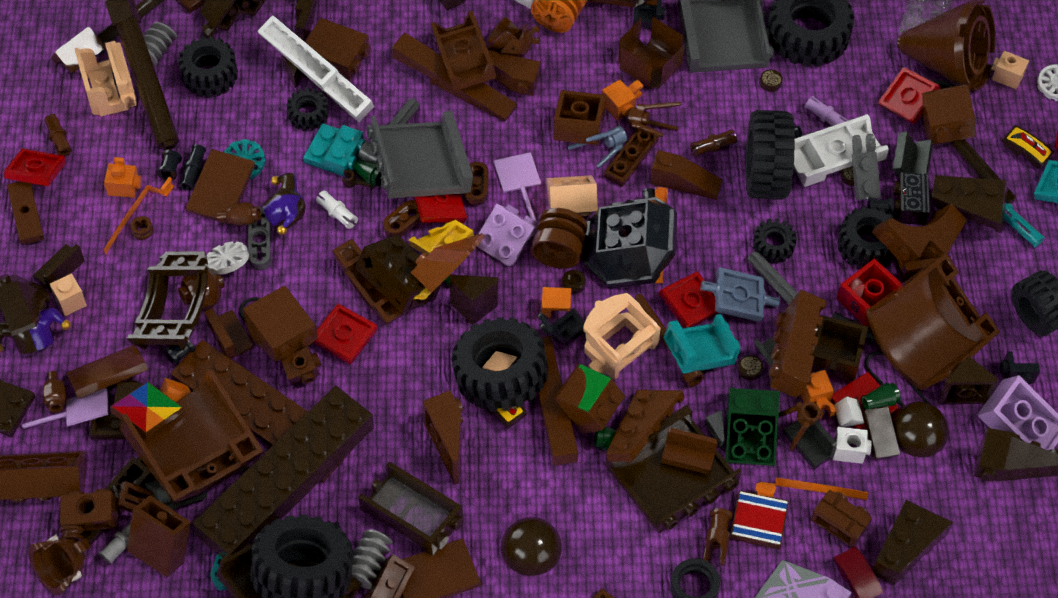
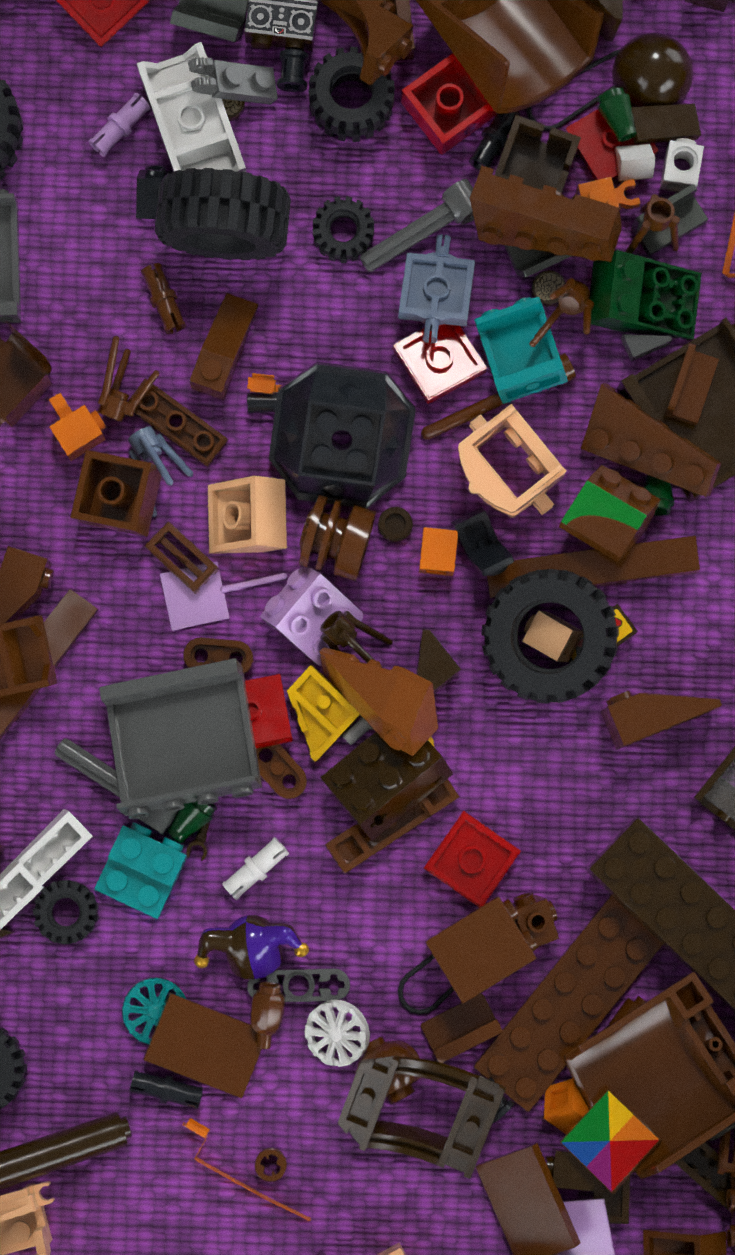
camera: 90 degrees left, 25 degrees up
orange brick [104,157,142,198] -> none
black bush [156,150,182,180] -> none
dark brown tile [760,69,783,92] -> none
none -> reddish brown tile [145,521,219,594]
none -> dark brown plant [320,610,393,668]
none -> reddish brown plant [530,278,595,347]

